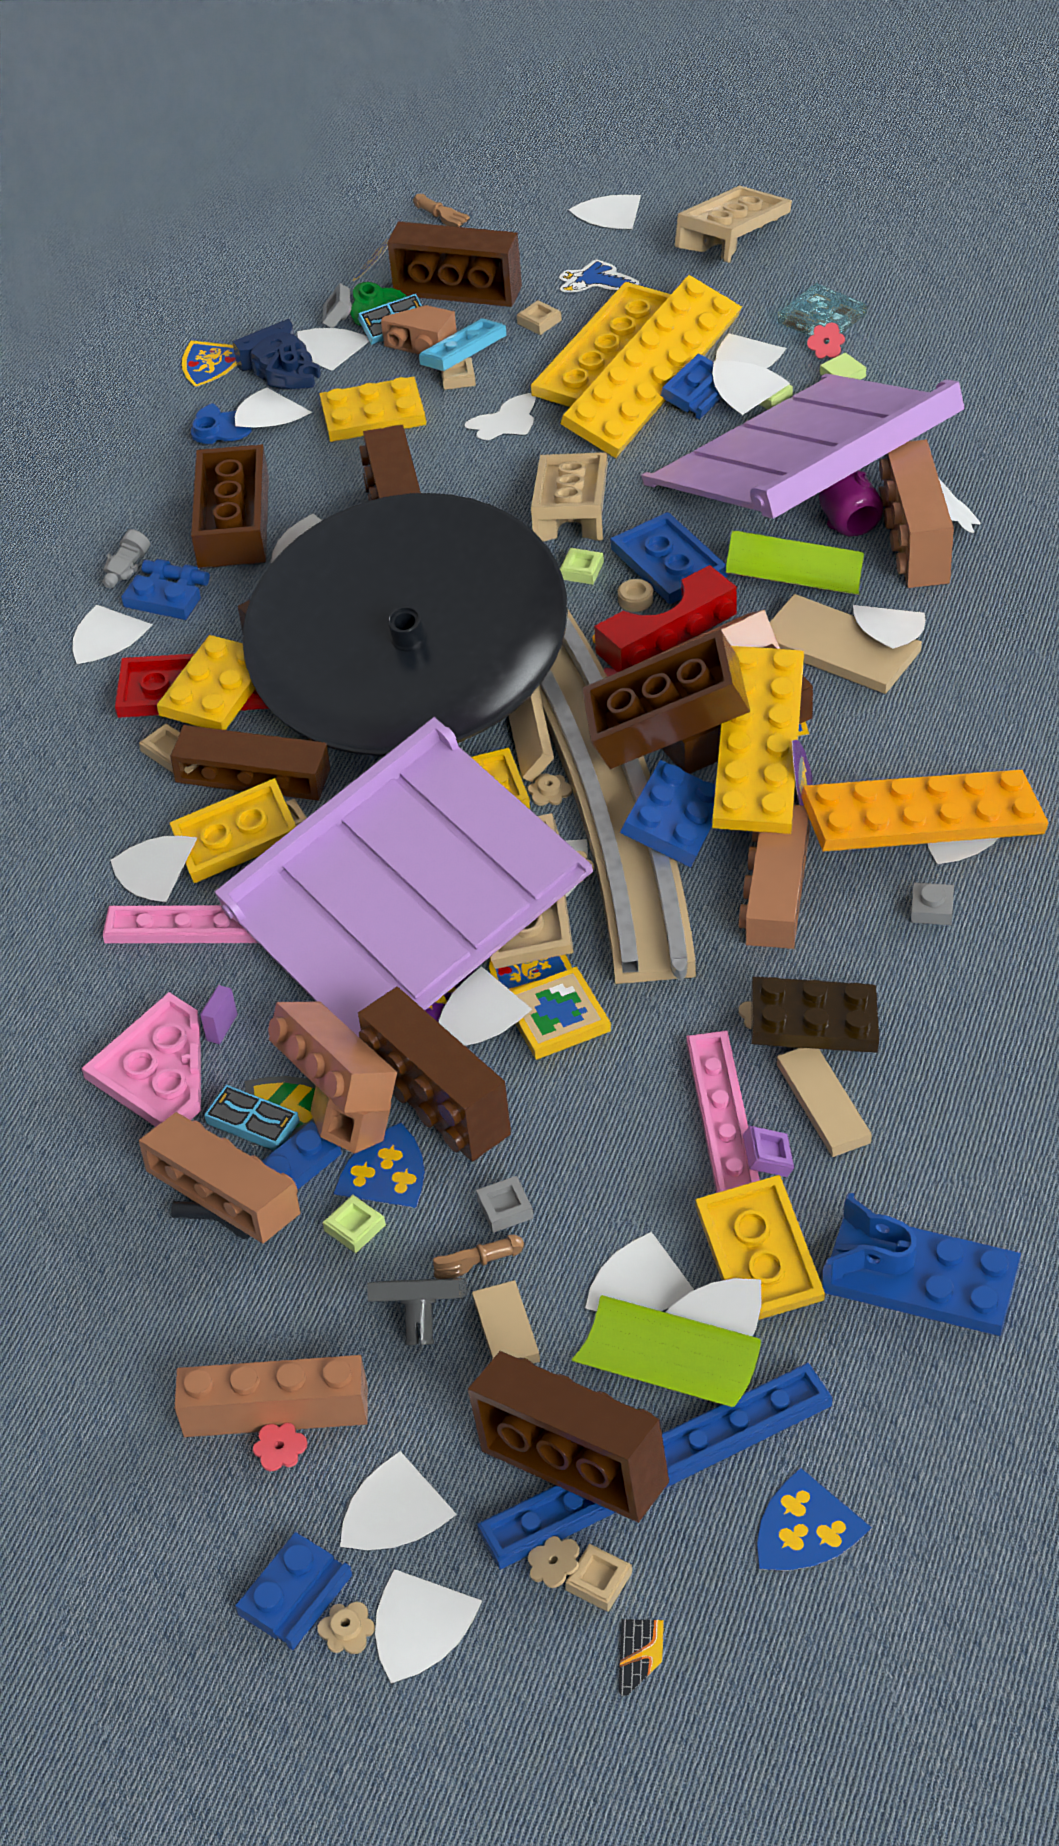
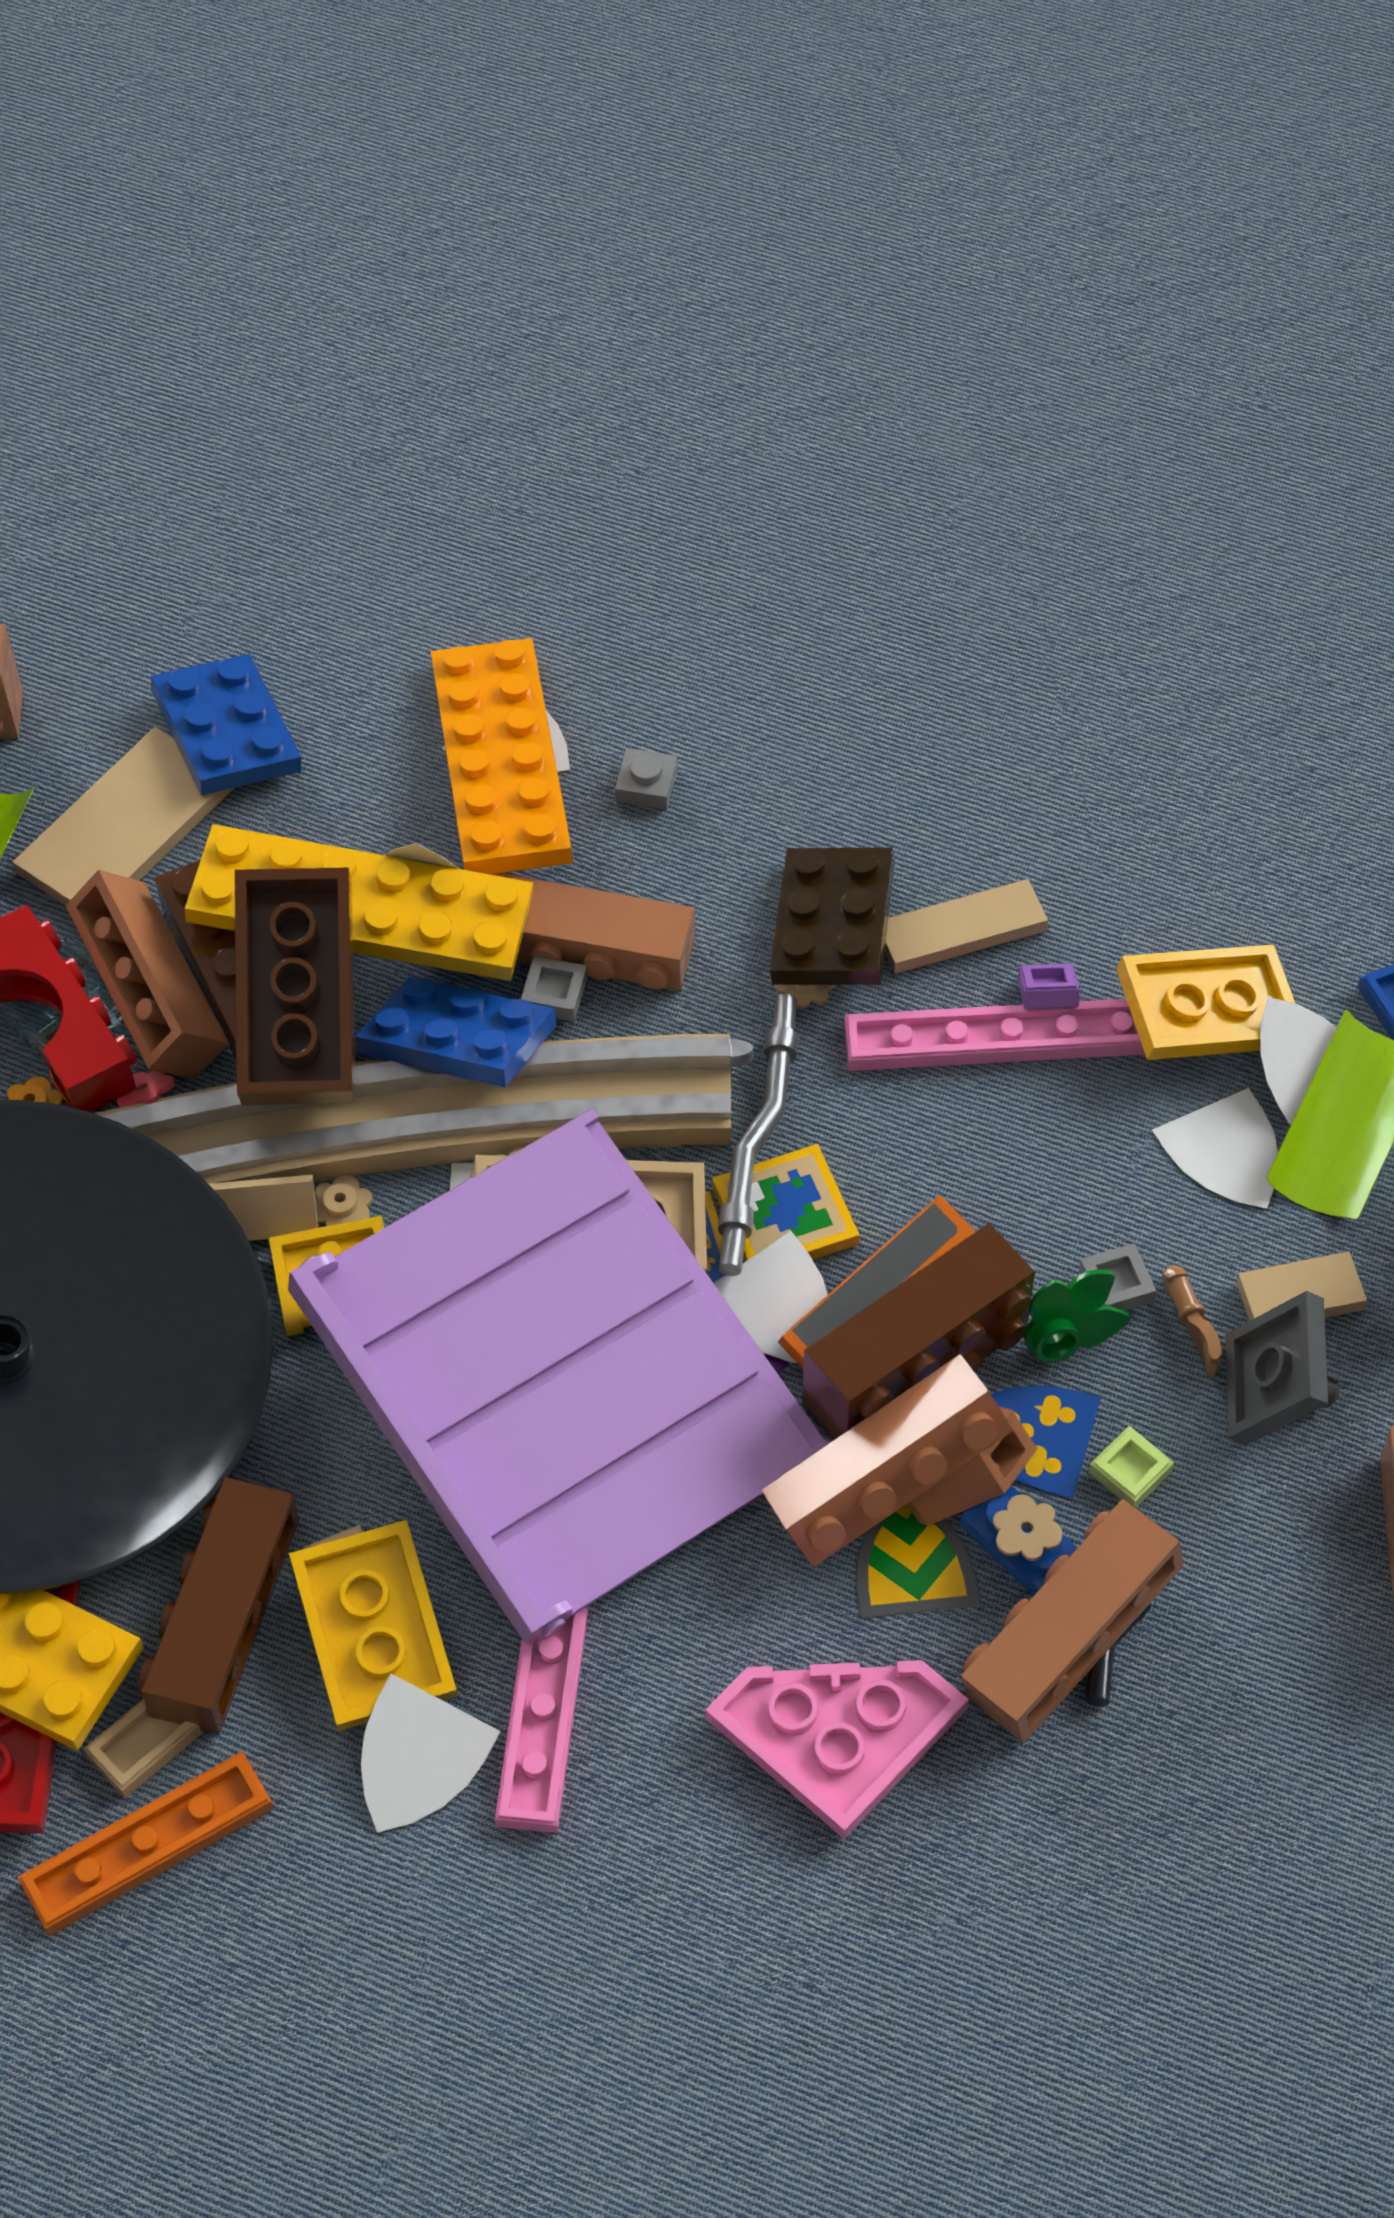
camera: 90 degrees left, 10 degrees up
medium lavender tile [200,985,238,1044] -> none
tile [204,1085,300,1151] -> none
blue plate [822,1193,1021,1336] -> none
white sticker [853,605,925,649] -> none
none -> orange tile [17,1751,274,1937]
none -> blue plate [151,654,301,795]
none -> light grey plate [521,956,588,1022]
none -> flat silver bar [718,994,799,1276]
none -> dark grey tile [778,1195,976,1369]
none -> tan plant [993,1494,1063,1561]
none -> green plate [1023,1269,1131,1363]

